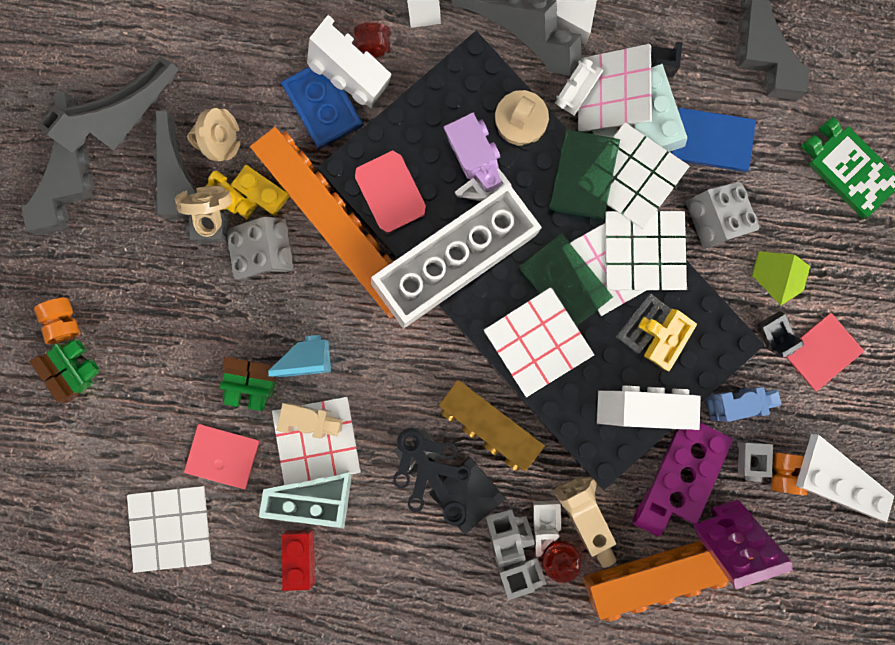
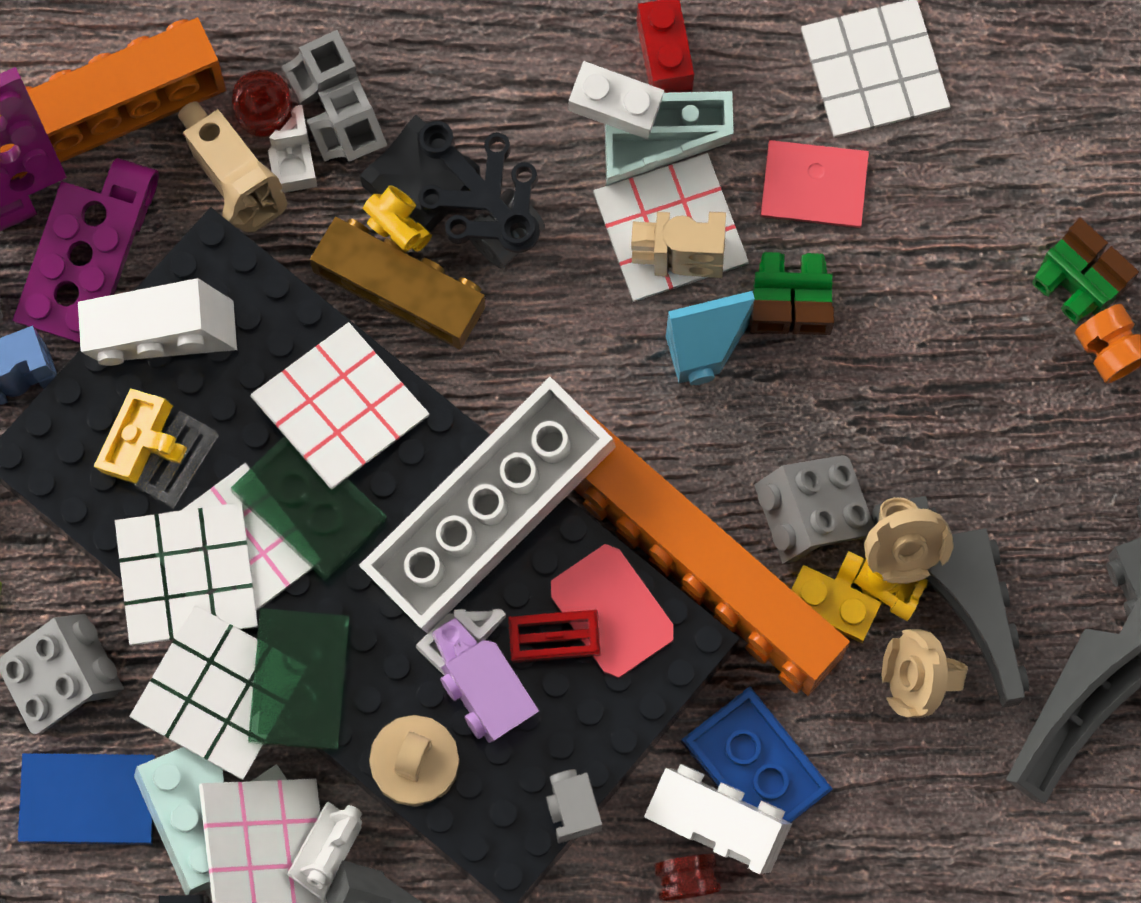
camera: 165 degrees right, 10 degrees down
none -> yellow plate [363,185,432,252]
none -> red tile [508,609,601,663]
none -> light grey brick [546,769,602,843]
none -> white brick [568,61,664,139]

